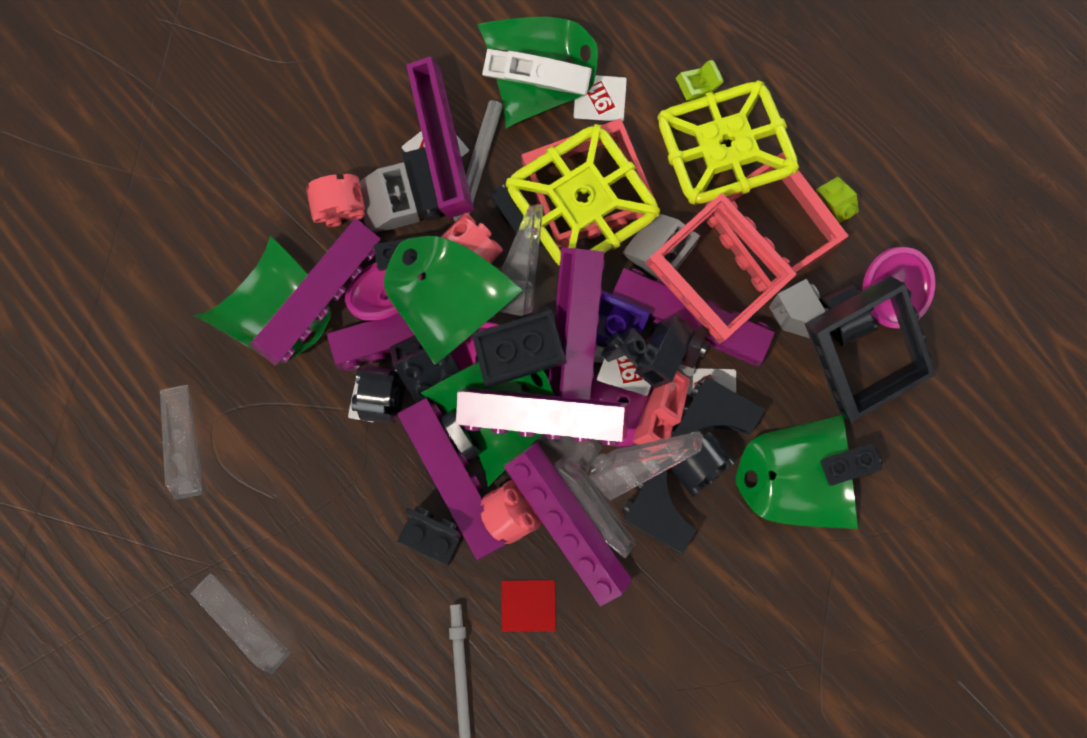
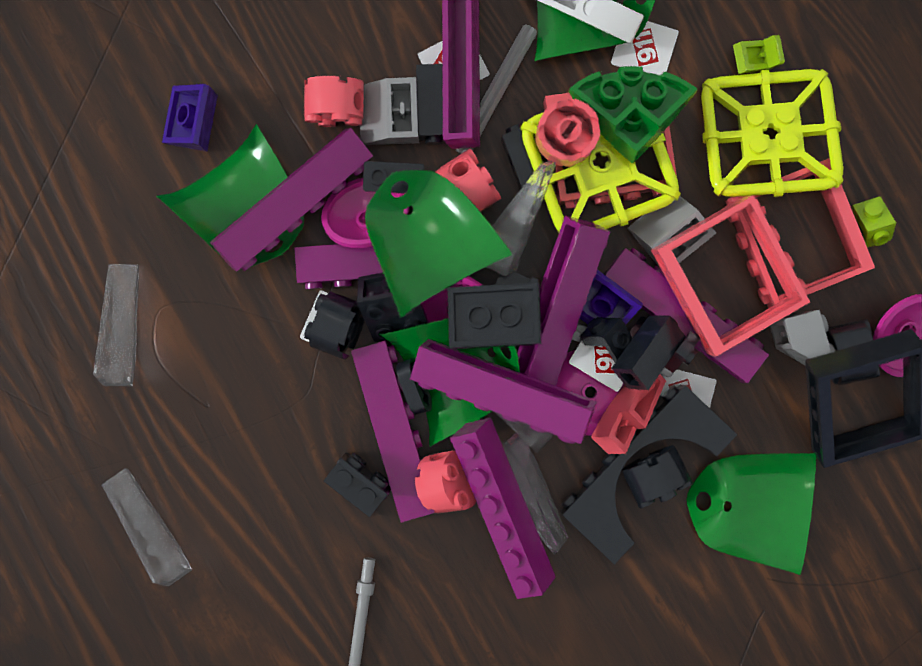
camera: 10 degrees right, 10 degrees up
red sticker [501,580,556,632] -> none
clear slope [589,431,703,501] -> none
black bracket [820,443,883,486] -> none
none -> dark purple slope [162,84,218,152]
none -> coral brick [535,99,600,167]
none -> green brick [569,66,698,164]

